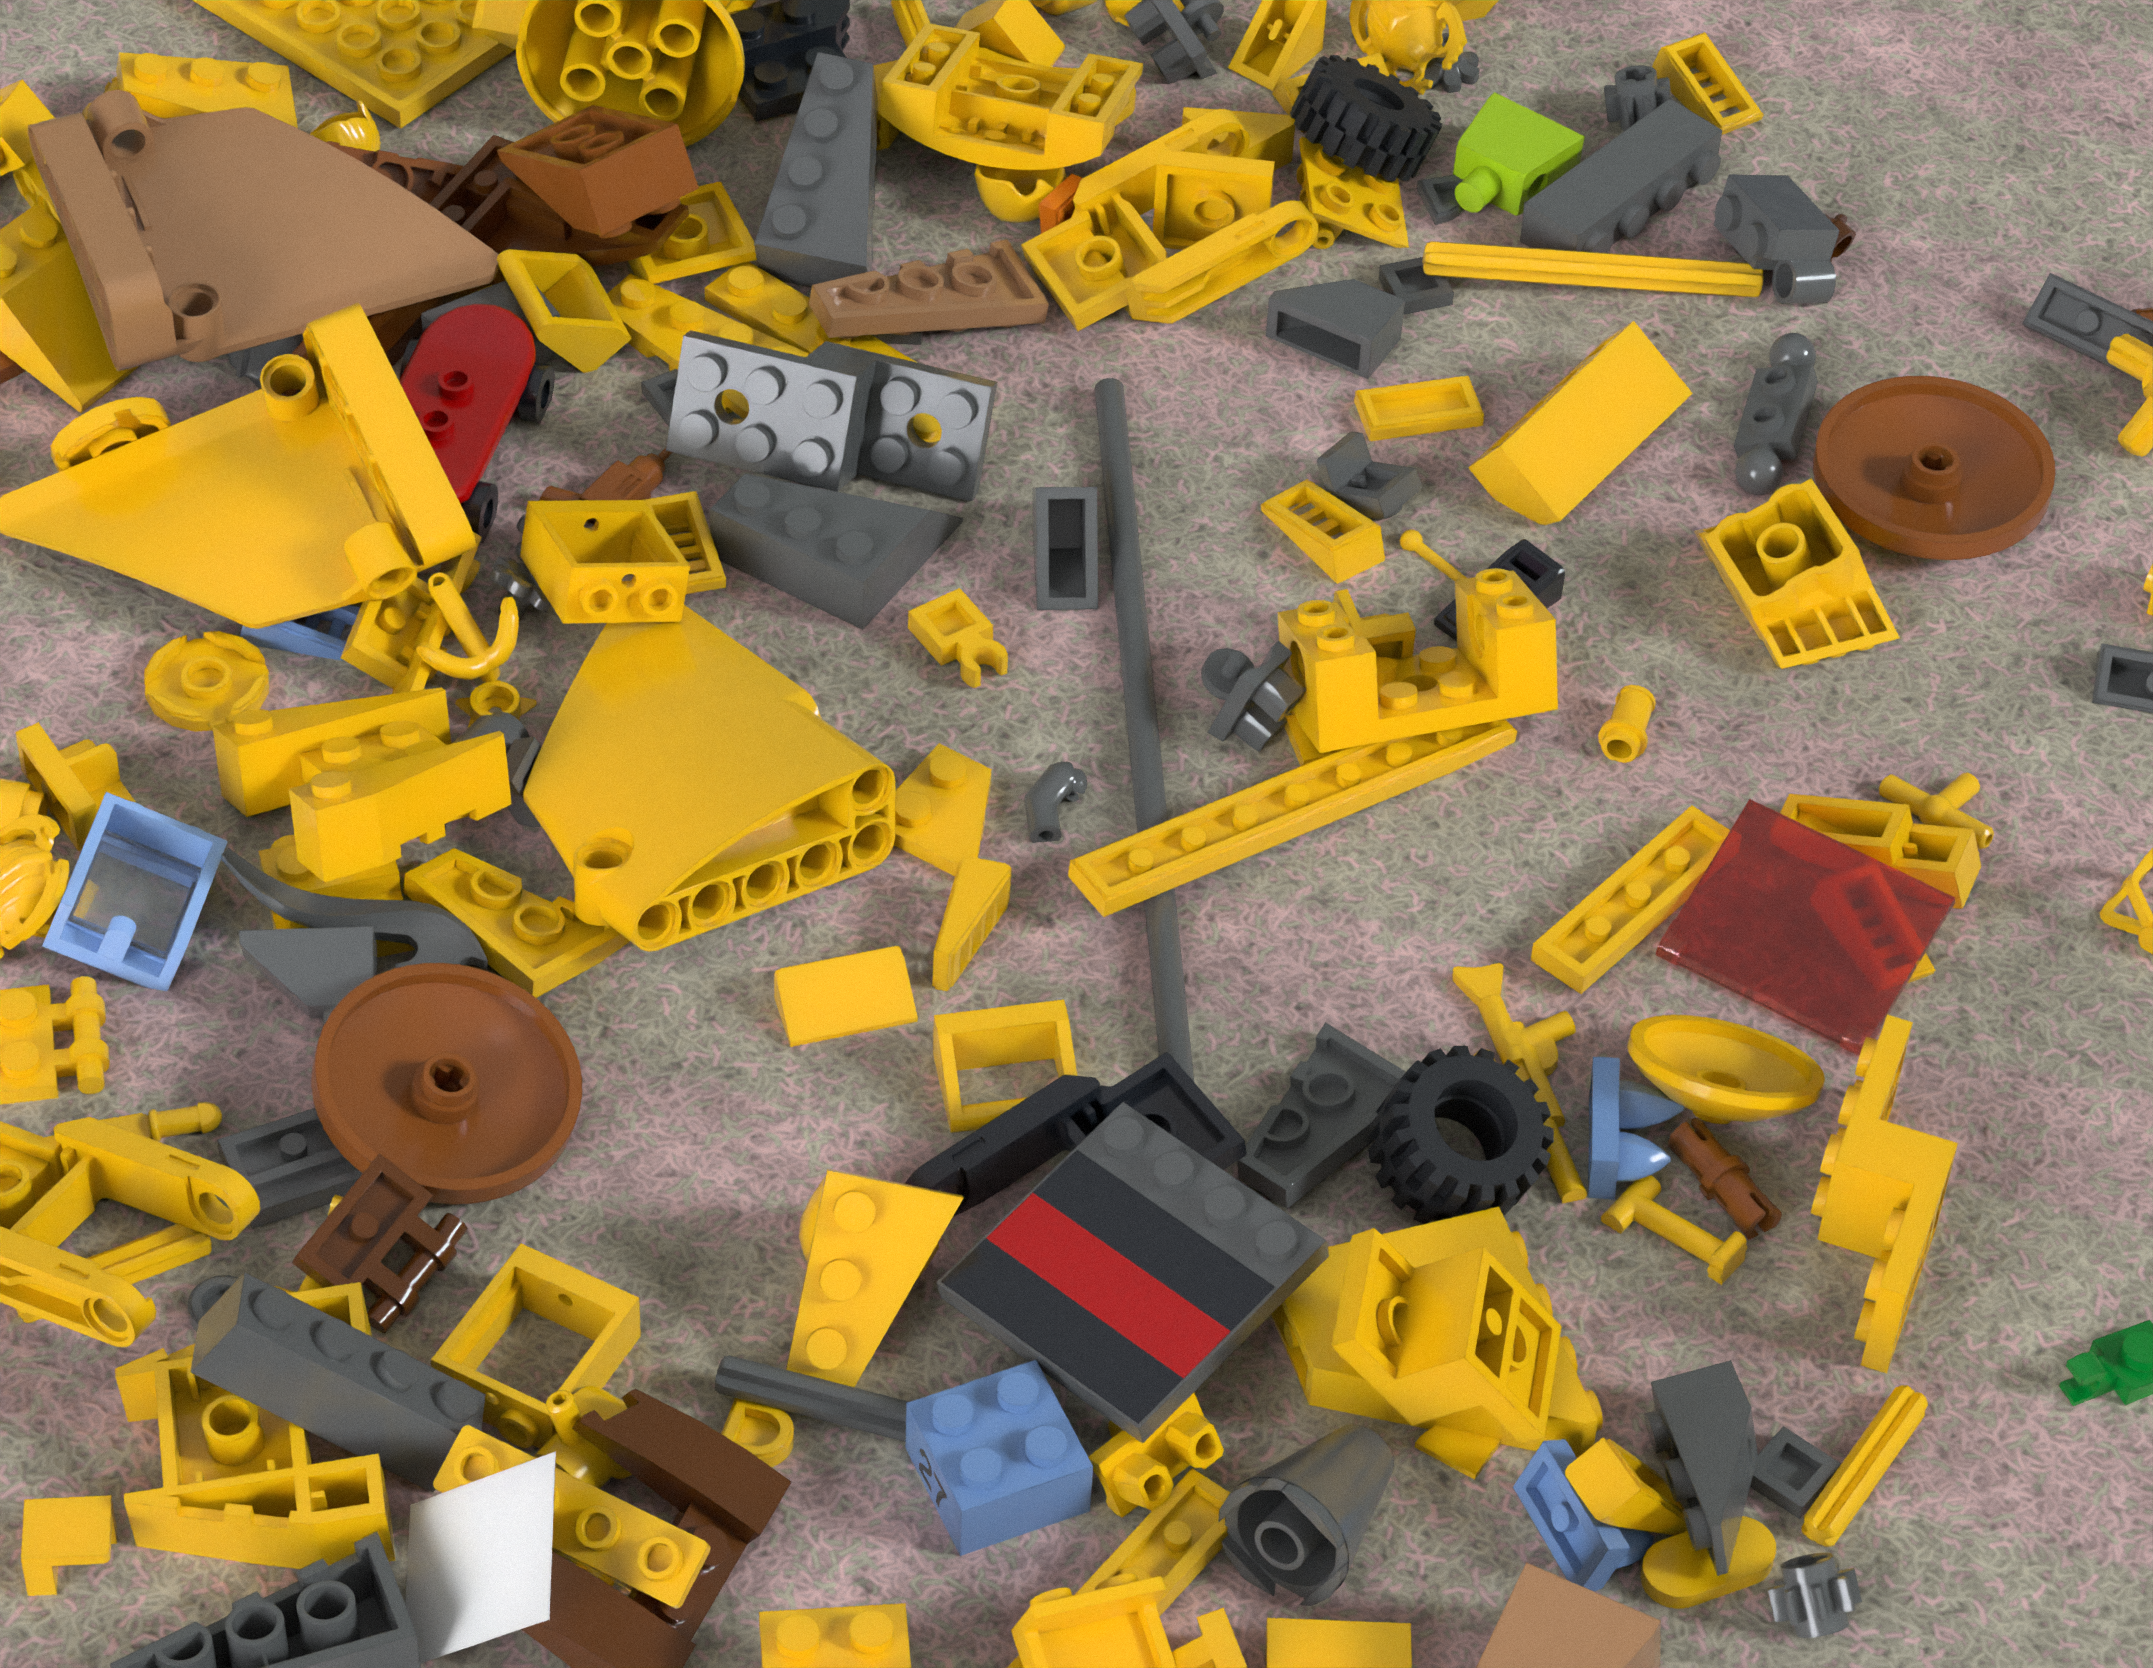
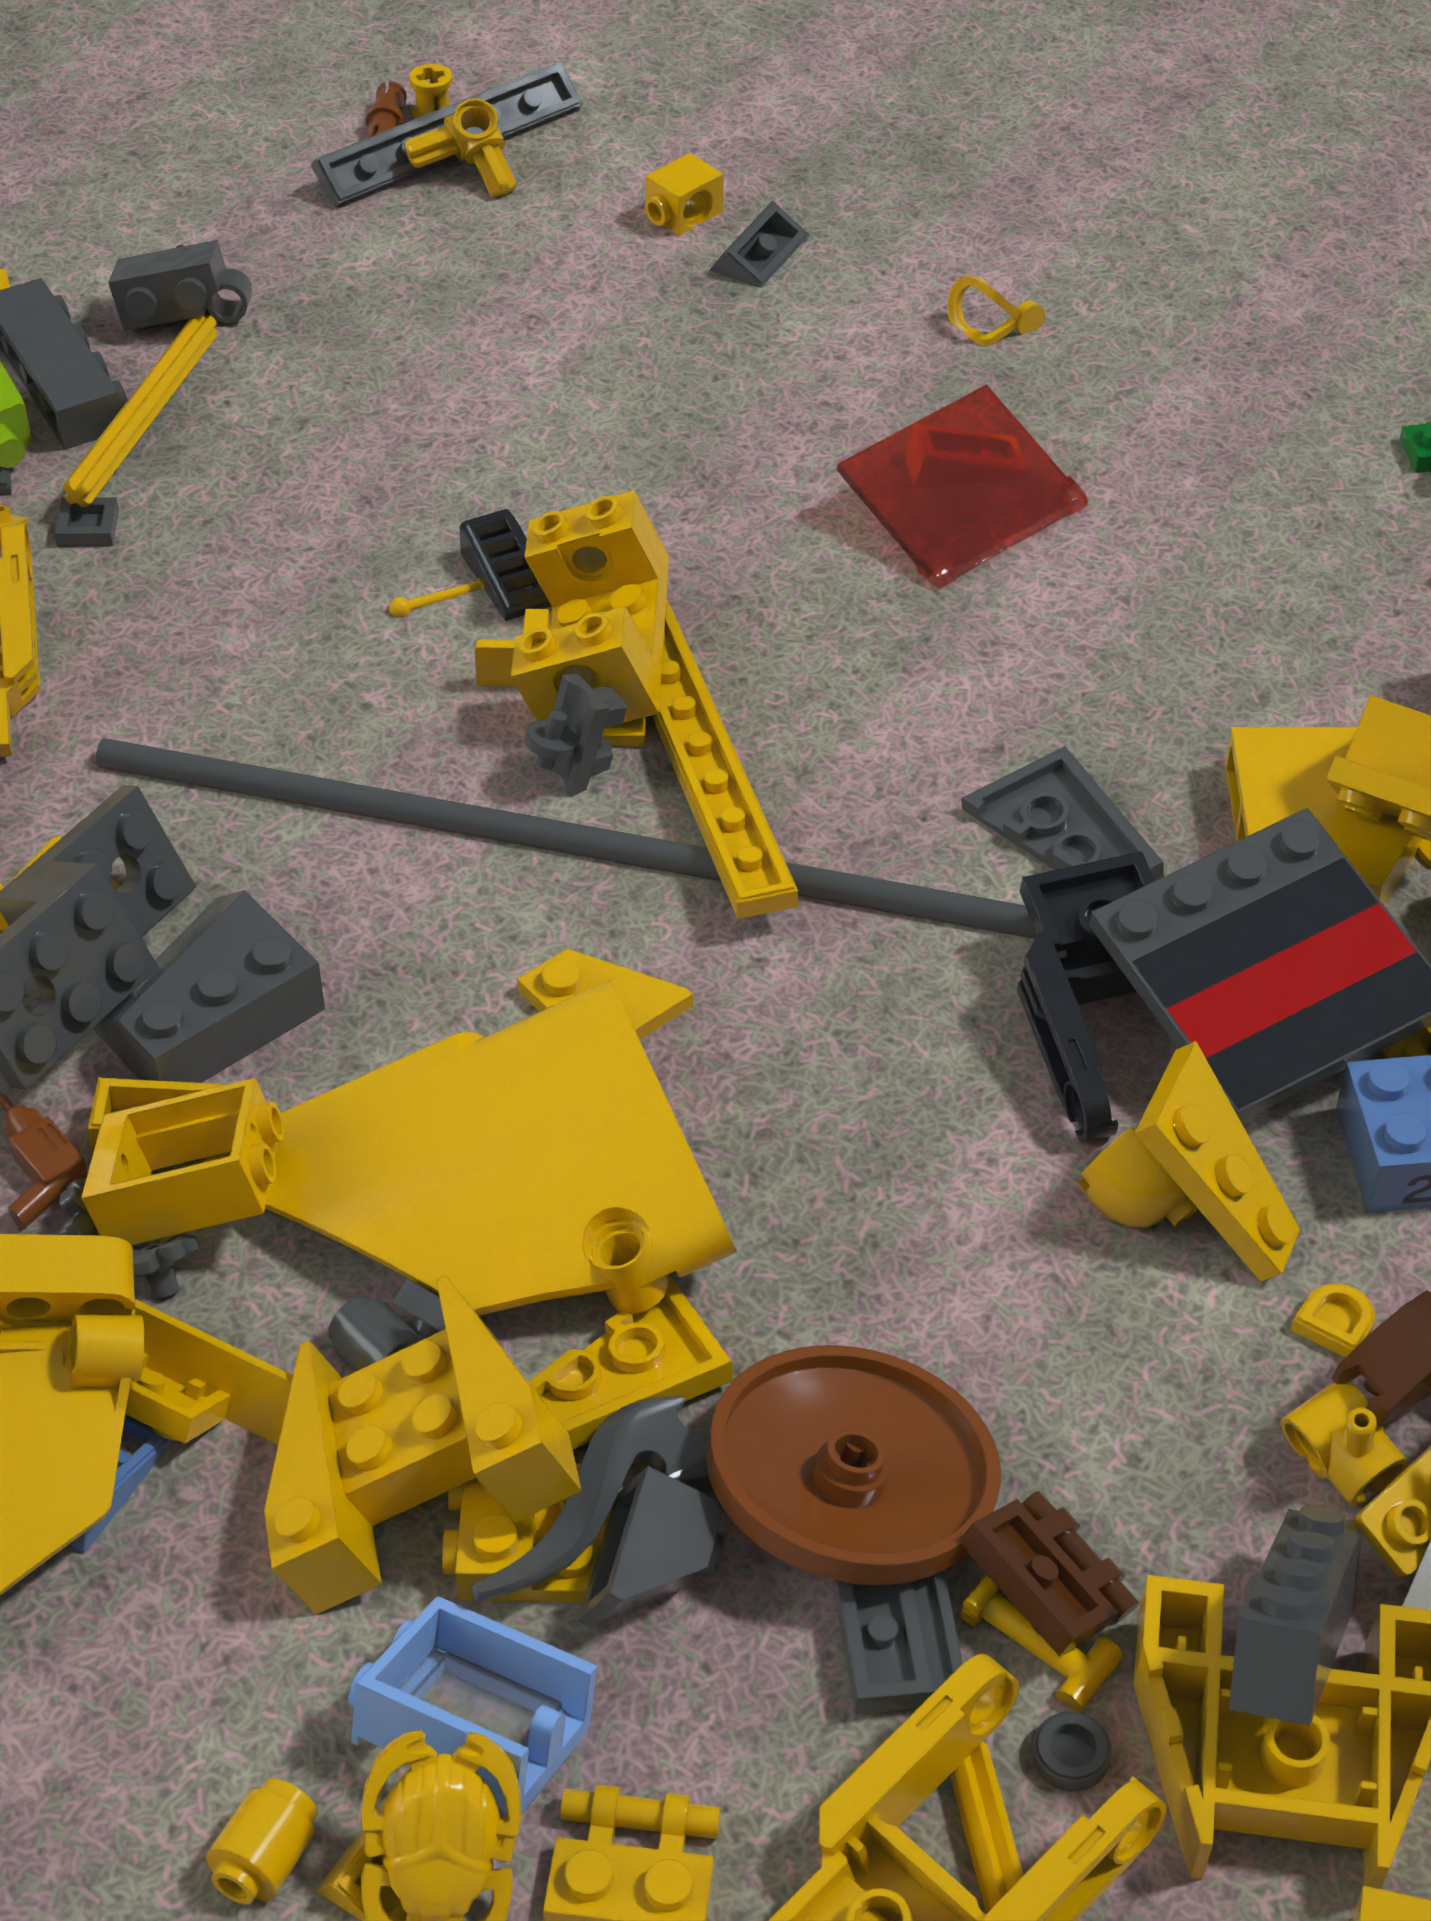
camera: 70 degrees left, 0 degrees up
yellow panel [15,722,136,851] -> none
yellow piece [101,1102,223,1142] -> none
yellow tile [144,631,269,732] -> none
yellow piece [416,572,519,683] -> none
yellow window [431,1243,641,1449] -> none
yellow plate [455,680,537,729] -> none
dark grey axle [715,1355,909,1442] -> none
yellow slope [774,946,918,1047] -> none
yellow plate [908,588,1008,688] -> none
yellow slope [932,856,1012,991] -> none
yellow tile [933,999,1077,1133] -> none
dark grey arm [1024,761,1087,843] -> none
dark grey slope [1032,487,1098,610] -> none
yellow slope [1260,479,1385,584] -> none
dark grey slope [1266,279,1405,379] -> none
dark grey bracket [1317,432,1422,520] -> none
yellow tile [1354,375,1484,441] -> none
black tyre [1368,1046,1554,1224] -> none
yellow piece [1452,963,1587,1204] -> none
yellow brick [1468,321,1693,525] -> none
yellow plate [1531,805,1742,994] -> none
medium blue tile [1588,1057,1684,1200] -> none
yellow pin [1598,685,1656,763] -> none
yellow piece [1601,1175,1747,1285] -> none
yellow dish [1627,1015,1825,1124] -> none
dark orange pin [1668,1118,1782,1240] -> none
yellow slope [1694,478,1900,669] -> none
dark grey plate [1734,333,1818,495] -> none
yellow slope [1769,794,1981,909] -> none
yellow bracket [1811,1014,1958,1373] -> none
dark orange dish [1813,376,2056,560] -> none
yellow piece [1879,772,1994,850] -> none

